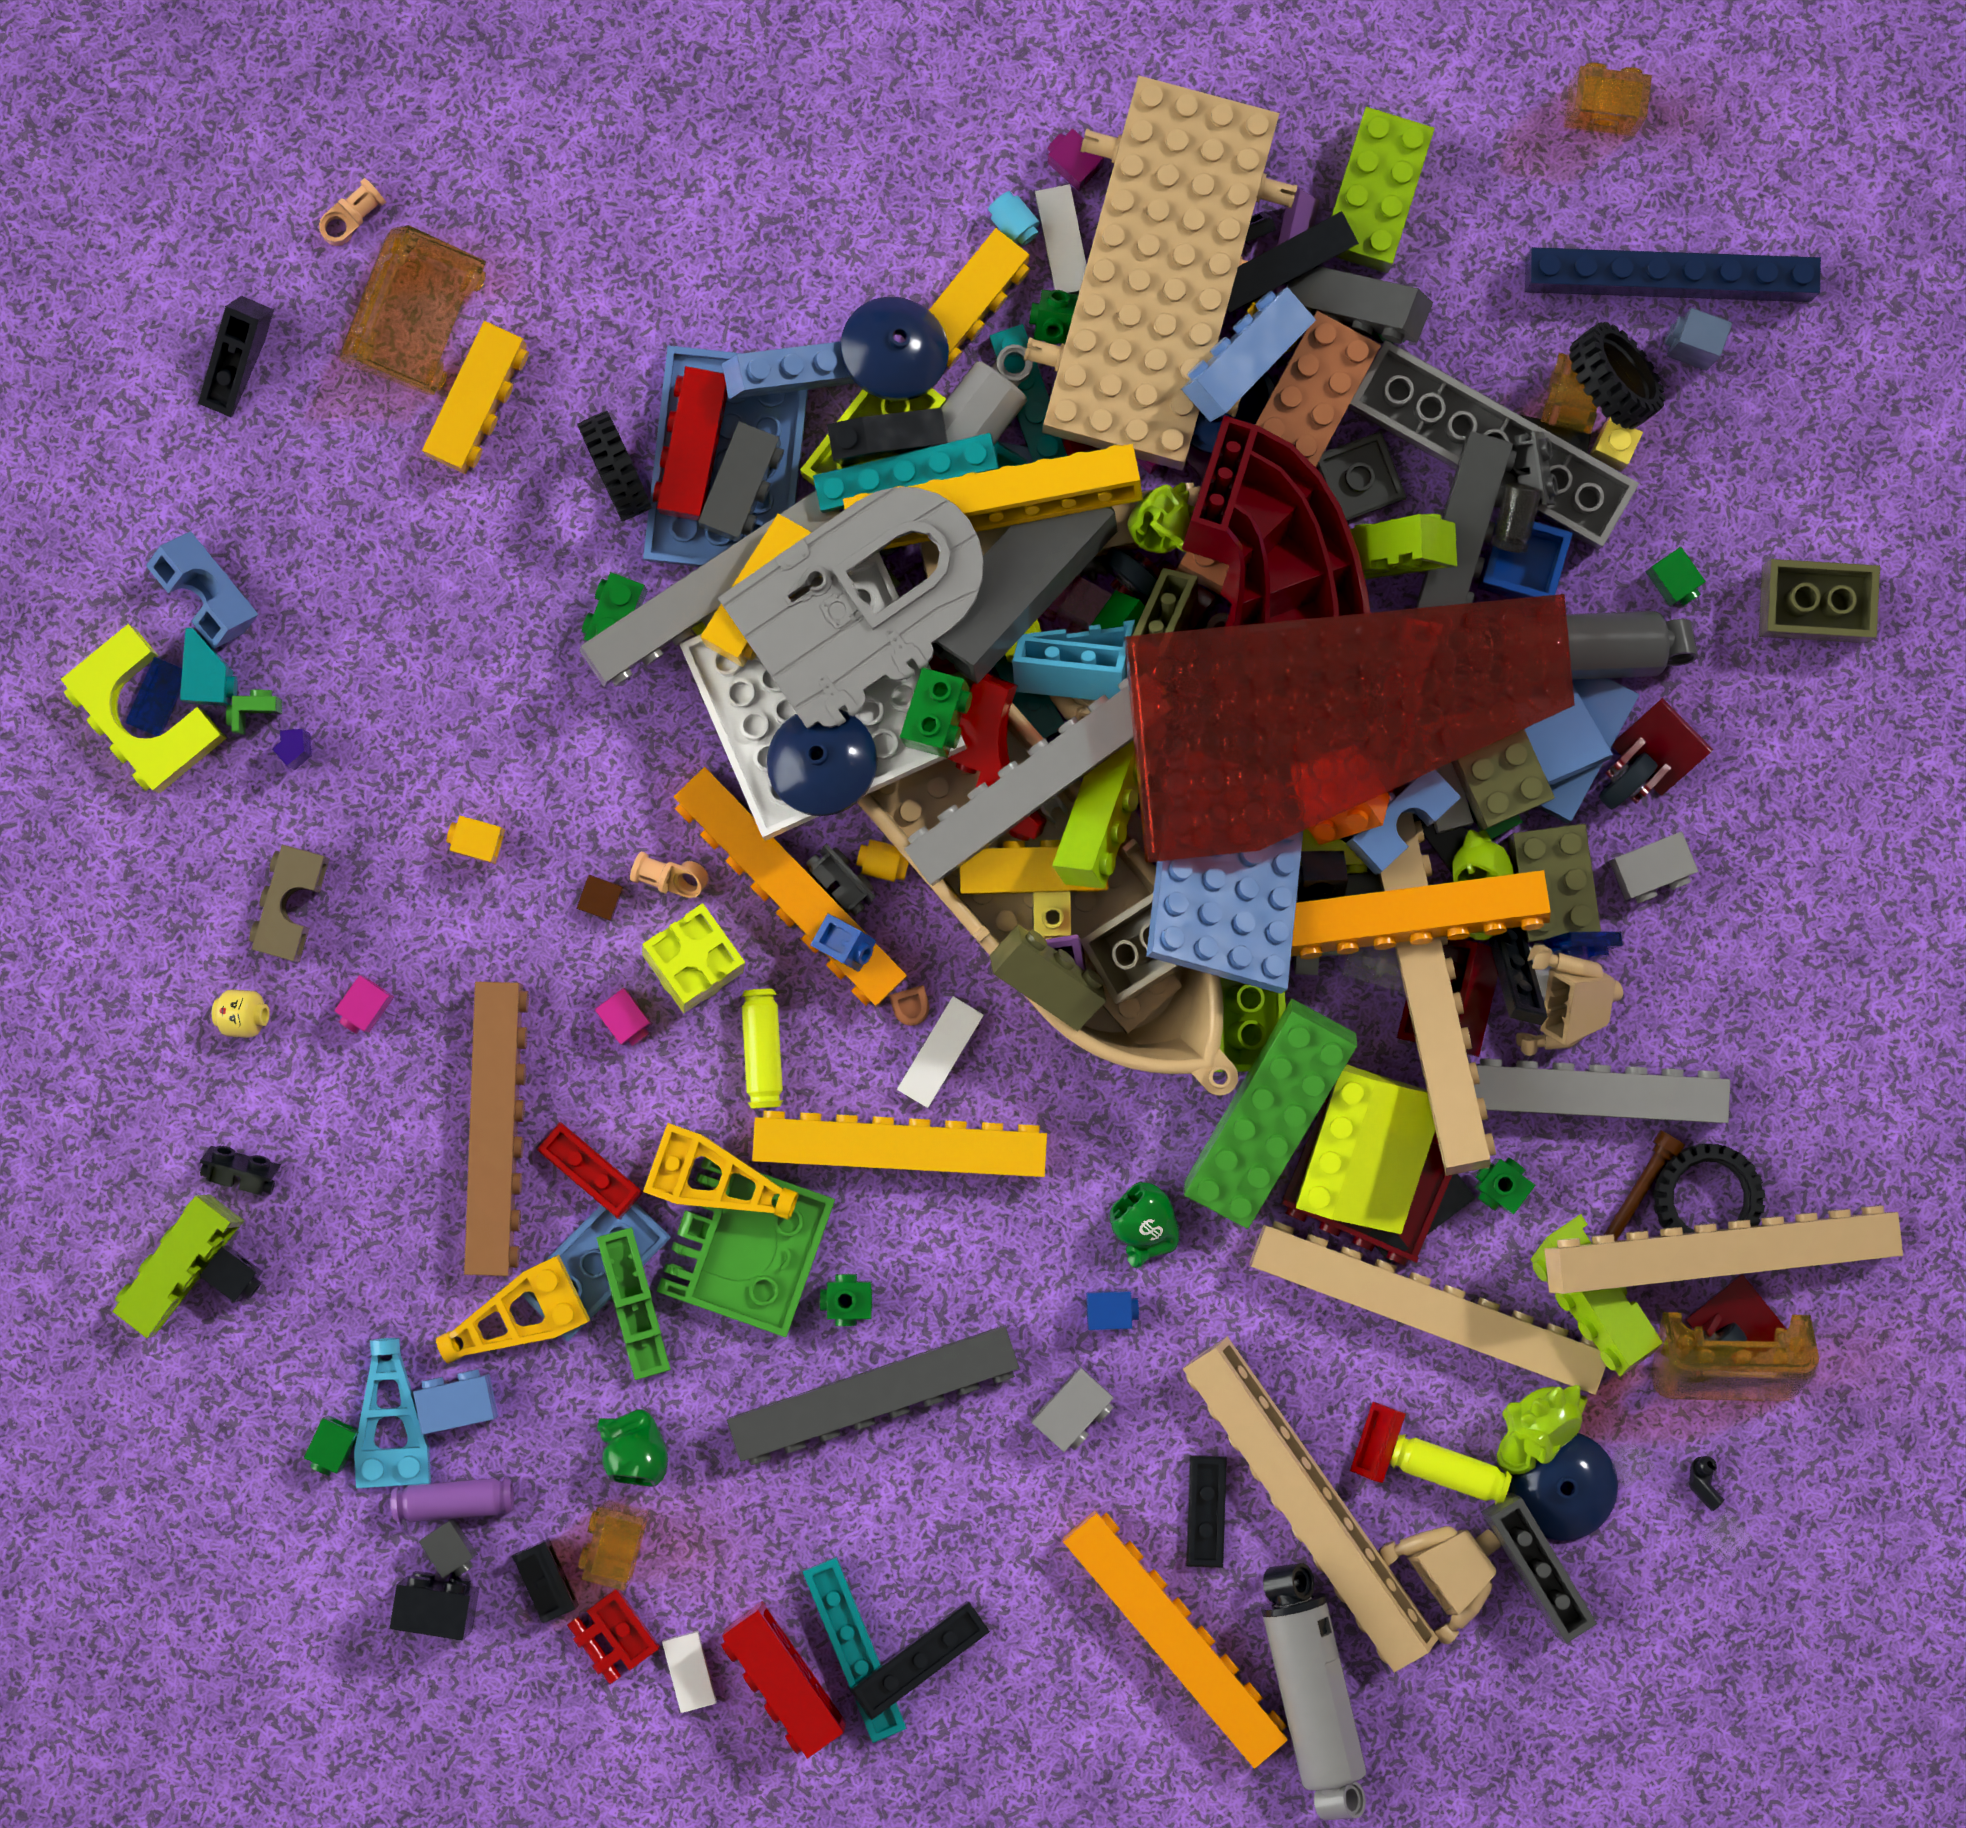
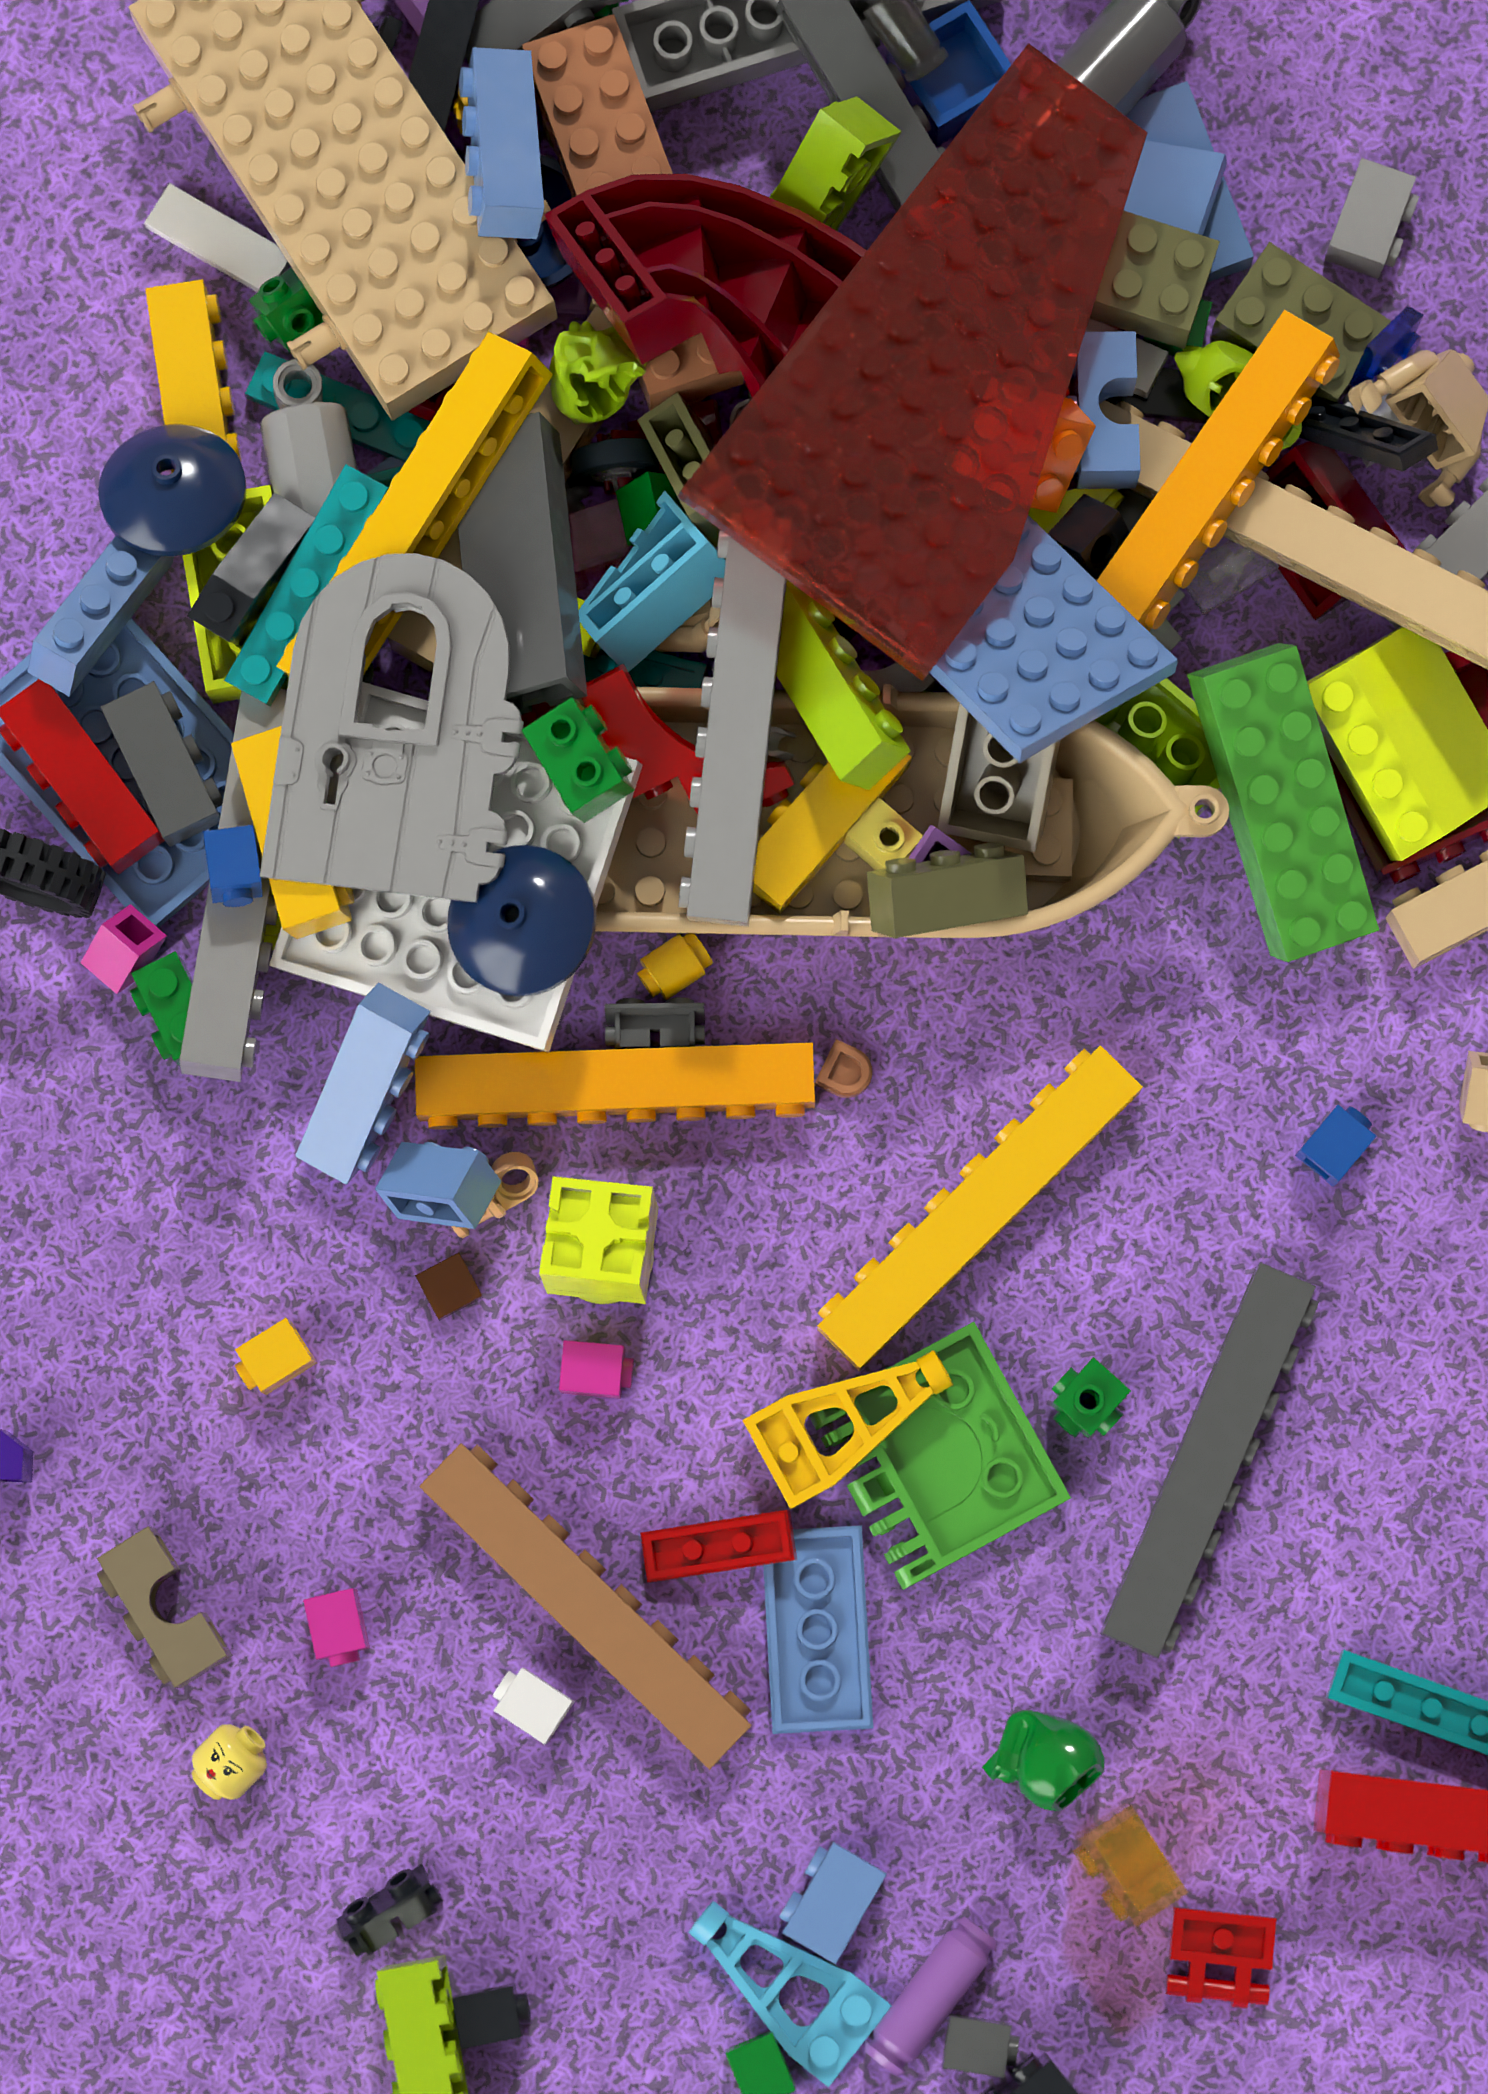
camera: 40 degrees left, 5 degrees down
yellow plate [436,1255,590,1364] -> none
black hinge [512,1538,579,1623] -> none
bright green slope [596,1227,671,1380] -> none
white tile [662,1631,717,1713] -> none
neon yellow axle [741,989,783,1109] -> none
blue bracket [810,913,876,972] -> none
white tile [897,996,984,1108] -> none
medium azure brick [988,191,1040,246] -> none
light grey brick [1031,1366,1113,1452] -> none
magenta brick [1047,128,1104,191] -> none
green piece [1109,1181,1179,1269] -> none
dark grey tile [1316,431,1407,521] -> none
dark red plate [1598,698,1713,810] -> none
none -> dark pink brick [80,904,167,994]
none -> blue brick [203,825,262,907]
none -> brick [295,982,431,1185]
none -> medium blue brick [375,1142,502,1229]
none -> white brick [493,1668,575,1744]

